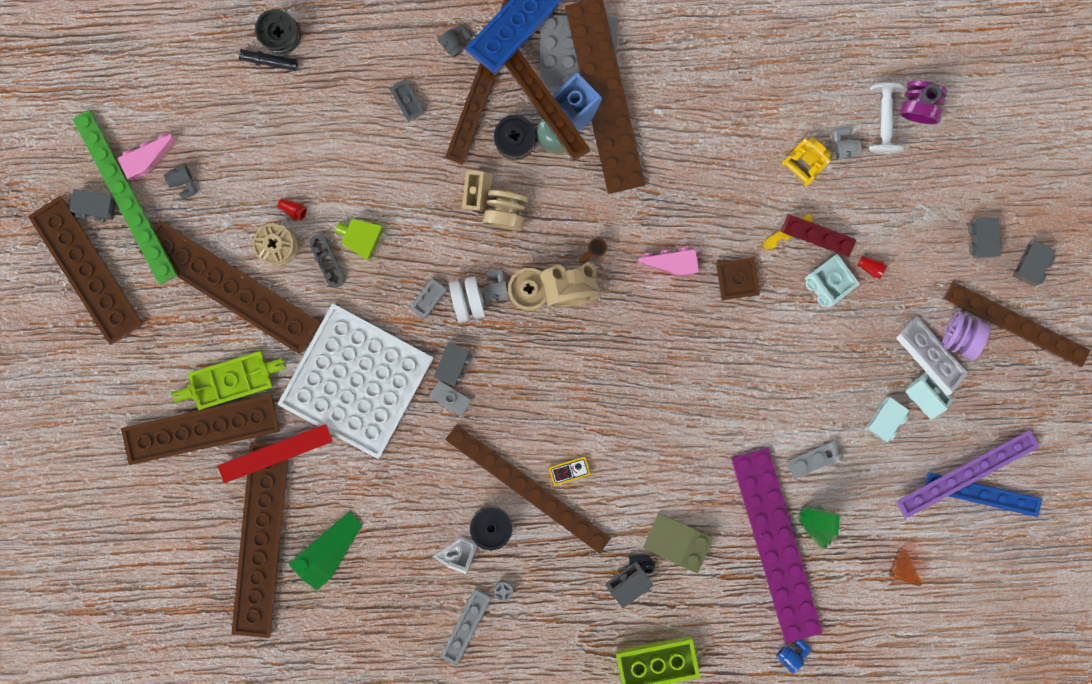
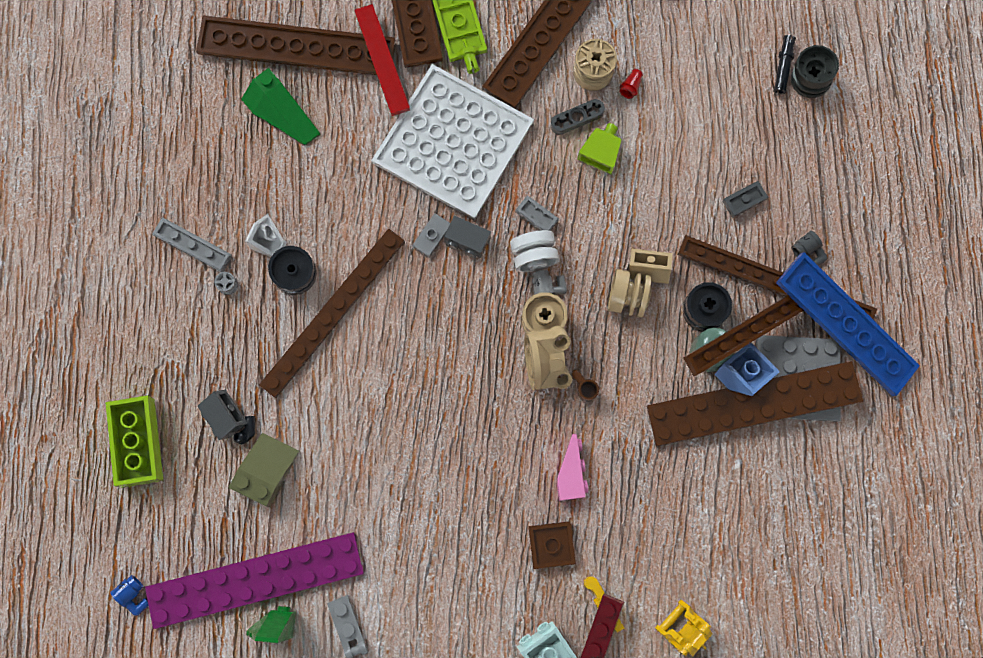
camera: 85 degrees right, 10 degrees down
tile [549,456,591,486] -> none

